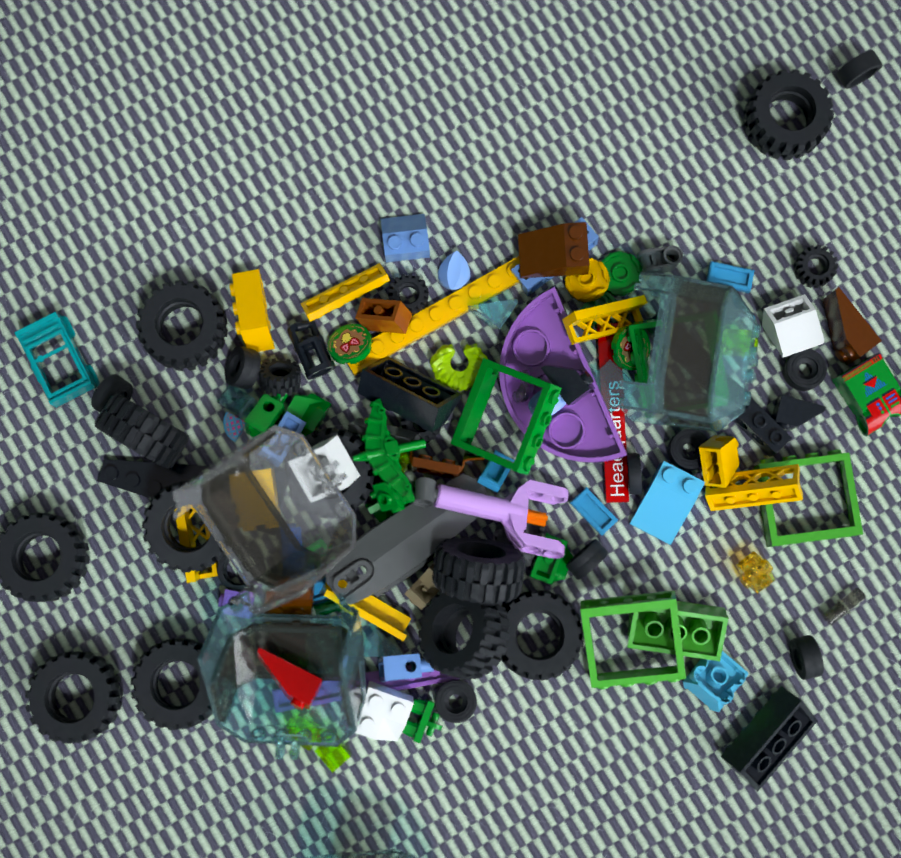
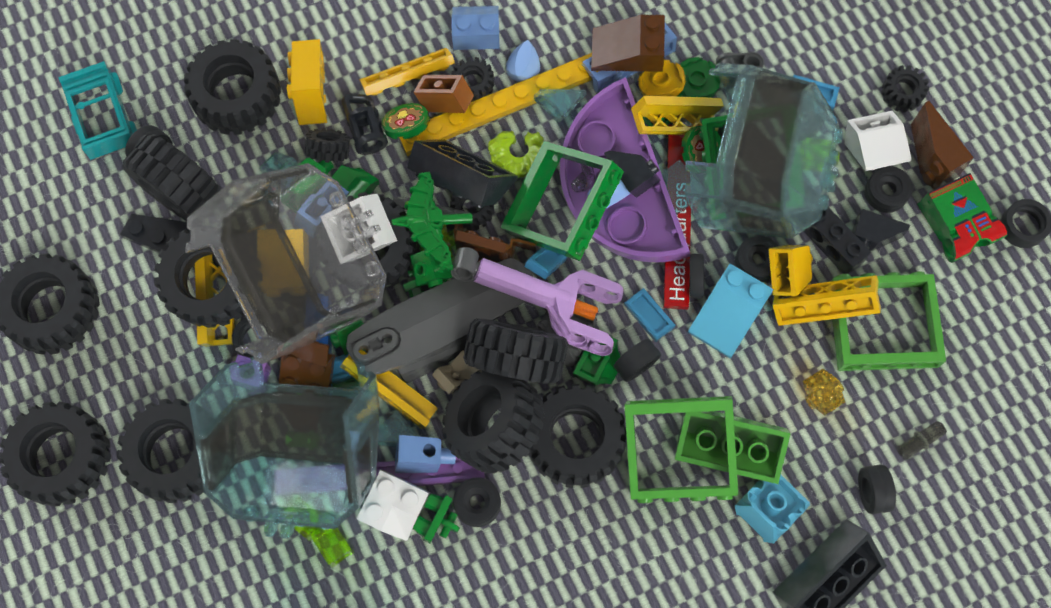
camera: 10 degrees right, 10 degrees down
black tyre [225,346,261,389] -> none
red slope [257,647,323,710] -> none

